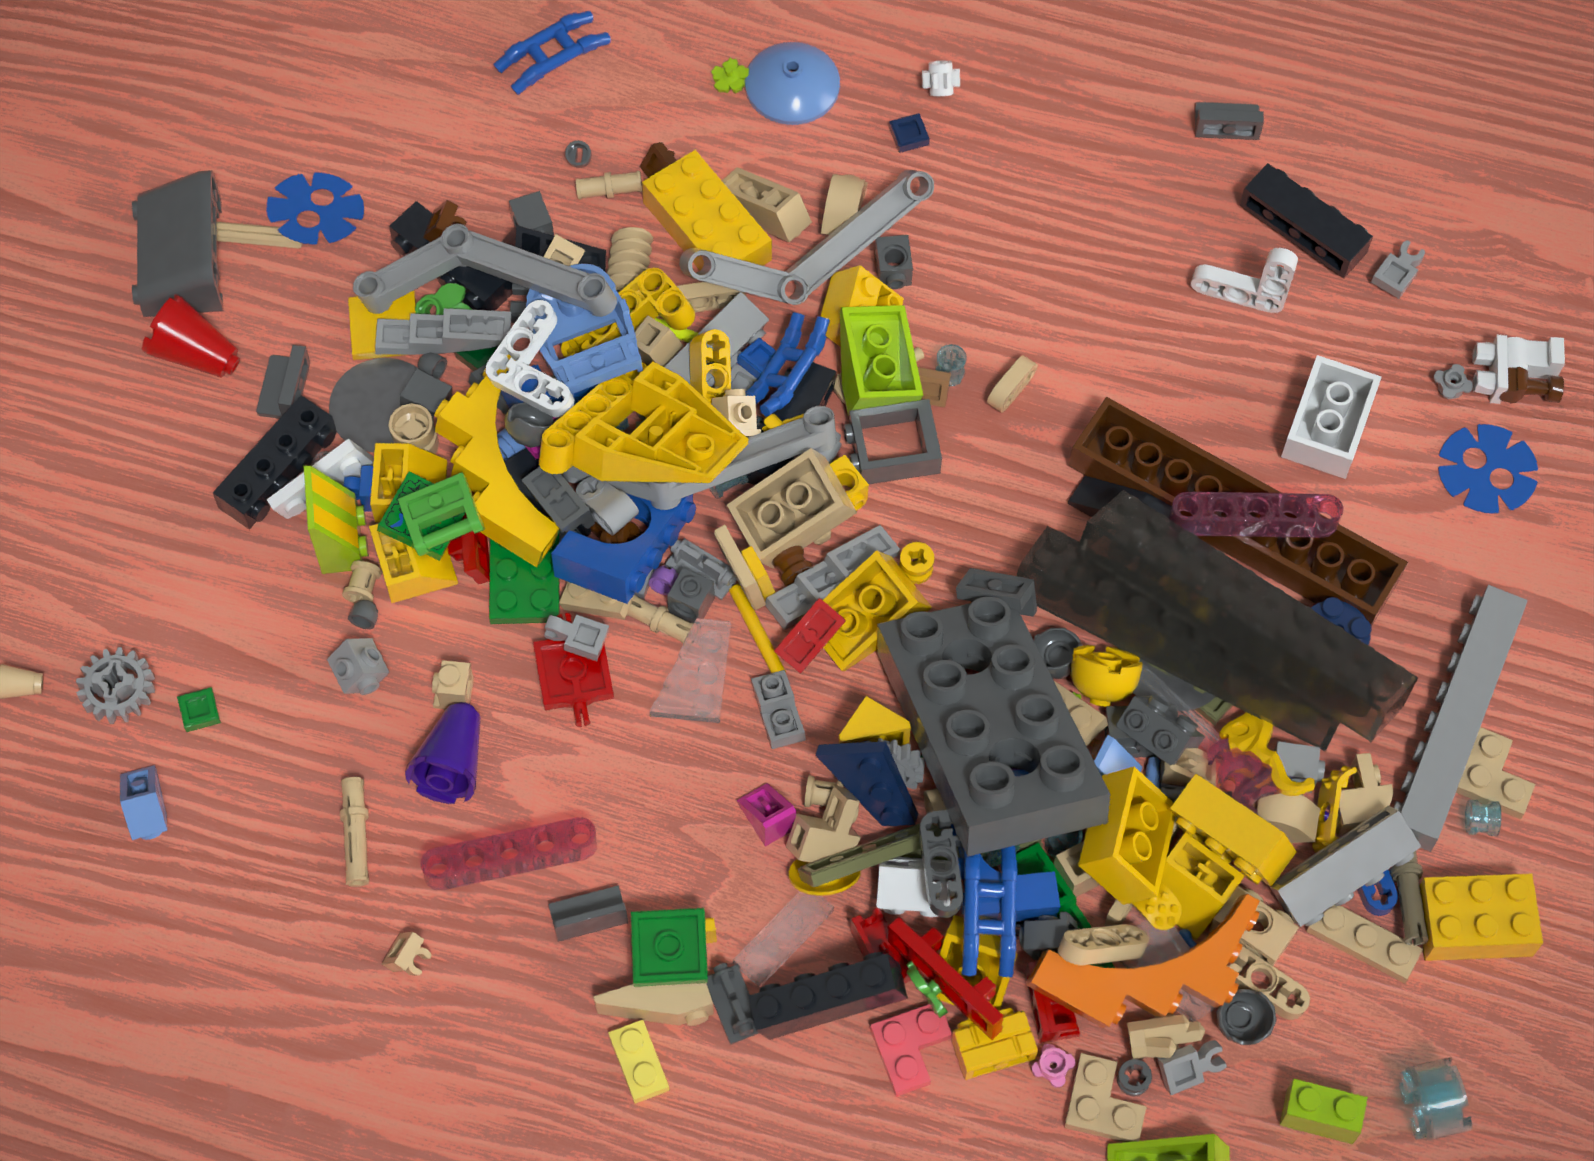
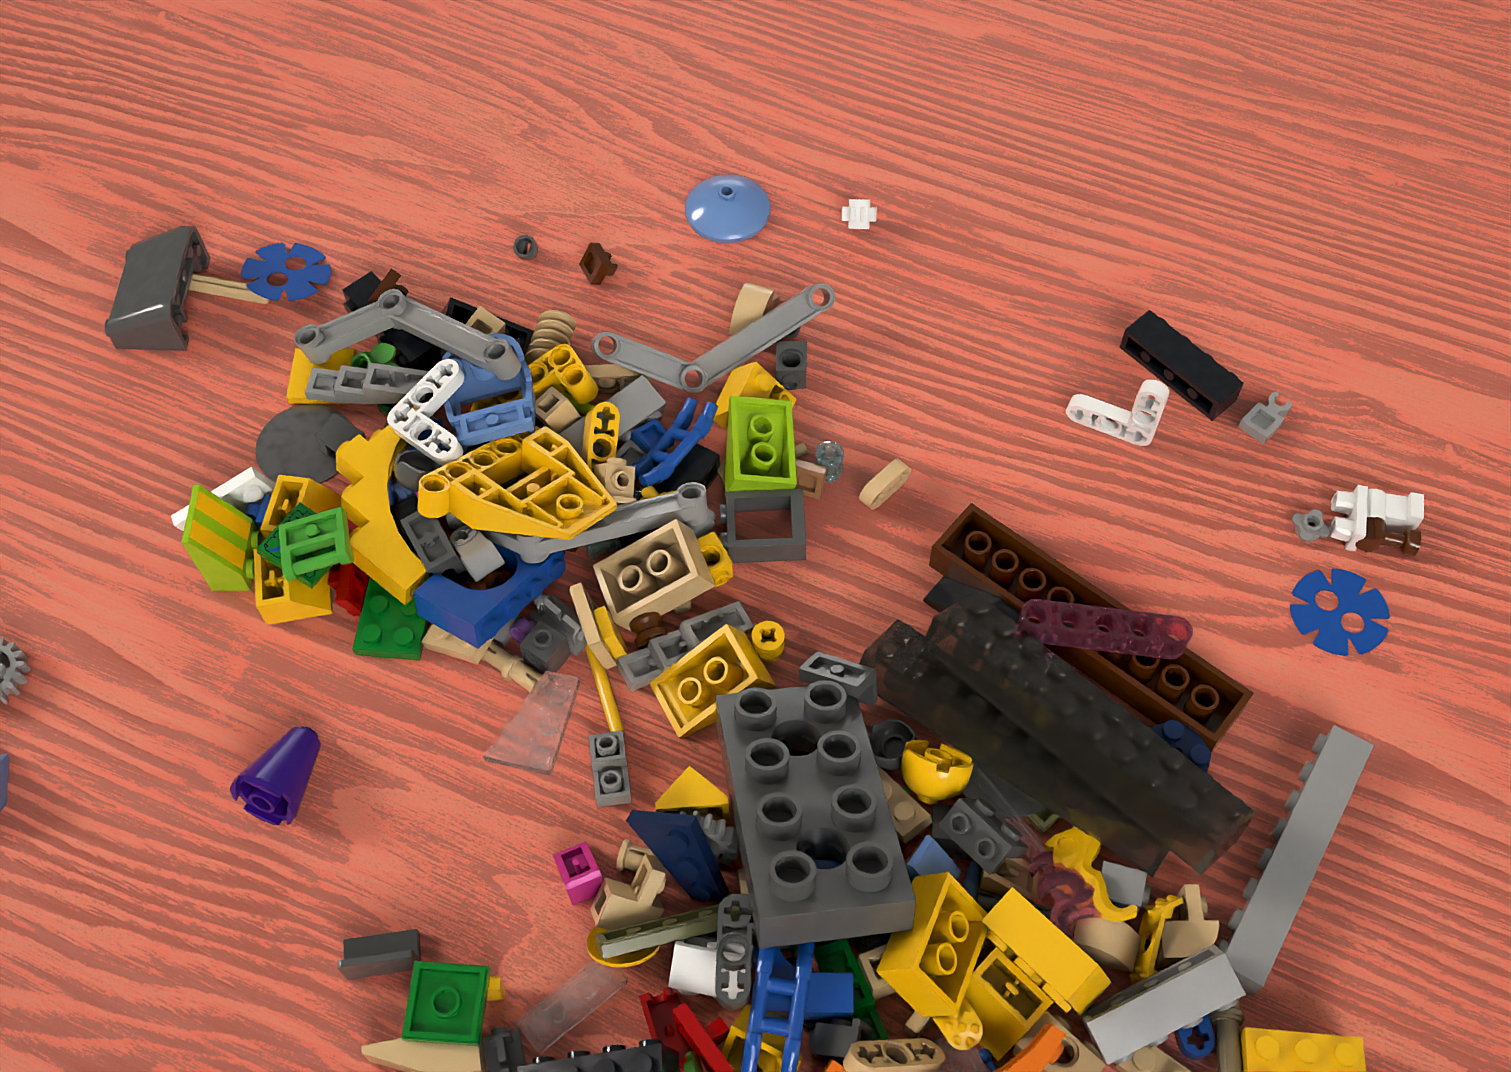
camera: 10 degrees right, 5 degrees down
red cone [141,294,240,378] -> none
green tile [177,687,221,732] -> none
black brick [213,395,337,530] -> none
dark grey panel [256,345,310,419] -> none
light grey brick [327,638,390,695] -> none
tan pin [340,777,369,887] -> none
tan bush [342,560,382,604] -> none
dark grey hinge [348,600,378,629] -> none
tan tile [382,932,432,976] -> none
tan wheel [389,403,439,454] -> none
dark grey hinge [418,352,447,380] -> none
clear pink beam [421,817,597,890] -> none
tan brick [432,660,474,709] -> none
blue piece [493,11,611,95] -> none
dark grey brick [509,191,554,235] -> none
red plate [533,613,614,727] -> none
light grey plate [544,614,609,661] -> none
tan pin [576,171,643,200] -> none
yellow brick [642,150,772,271] -> none
lime plant [711,58,749,93] -> none
tan slope [722,167,812,242] -> none
red hinge [774,598,846,674] -> none
dark blue tile [889,113,930,153] -> none
dark grey panel [1195,102,1264,140] -> none
white brick [1281,355,1382,479] -> none
tan plate [1456,727,1535,819] -> none
clear light blue wheel [1465,799,1501,836] -> none

